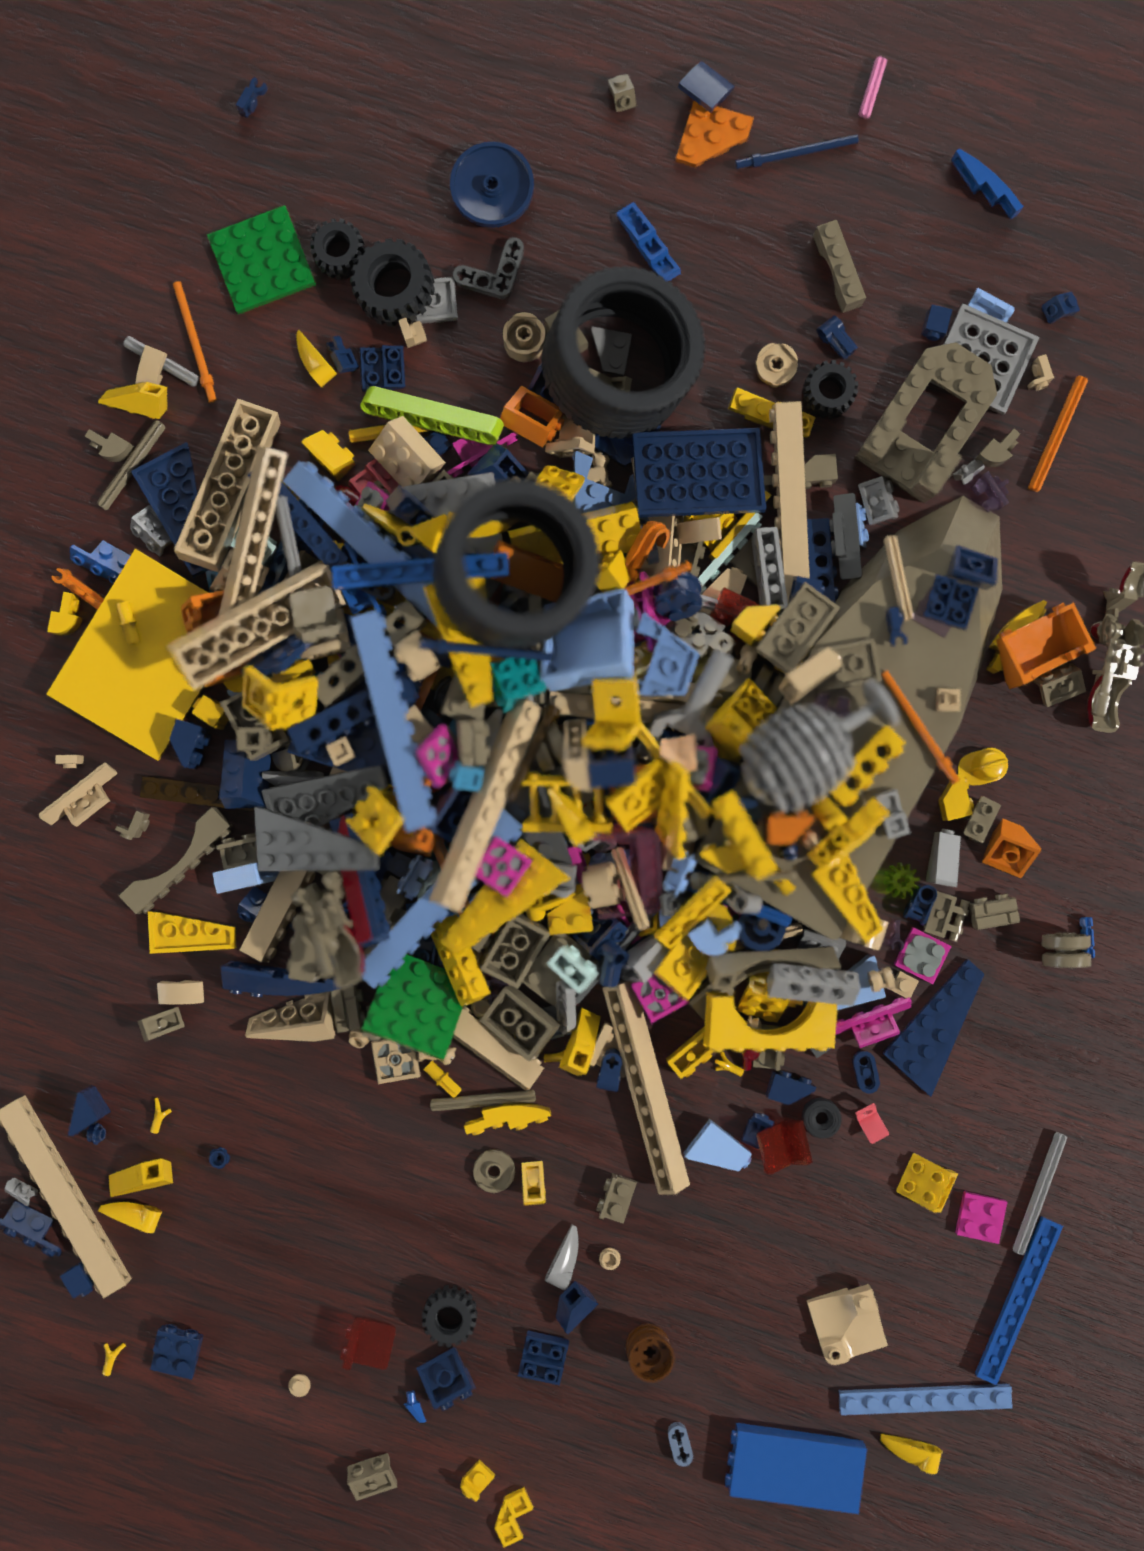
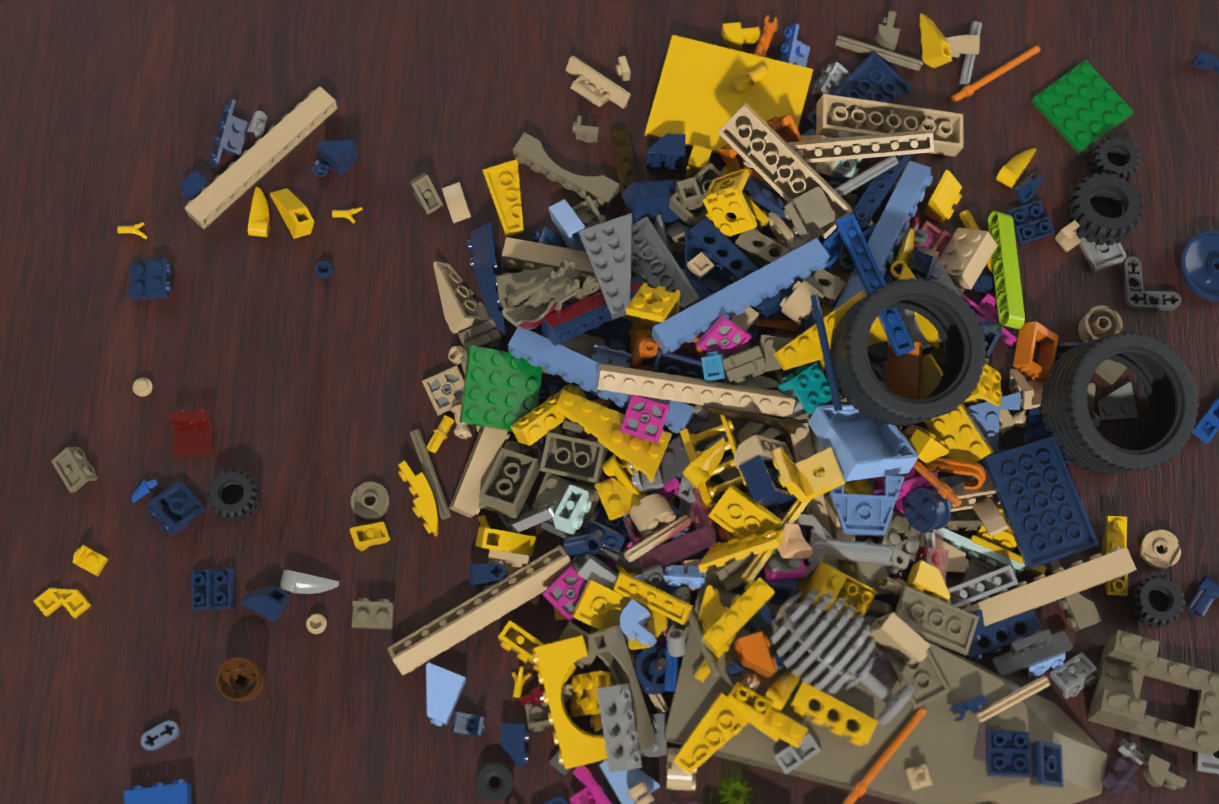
camera: 70 degrees right, 15 degrees down
clear red bracket [757,1120,813,1175] -> none

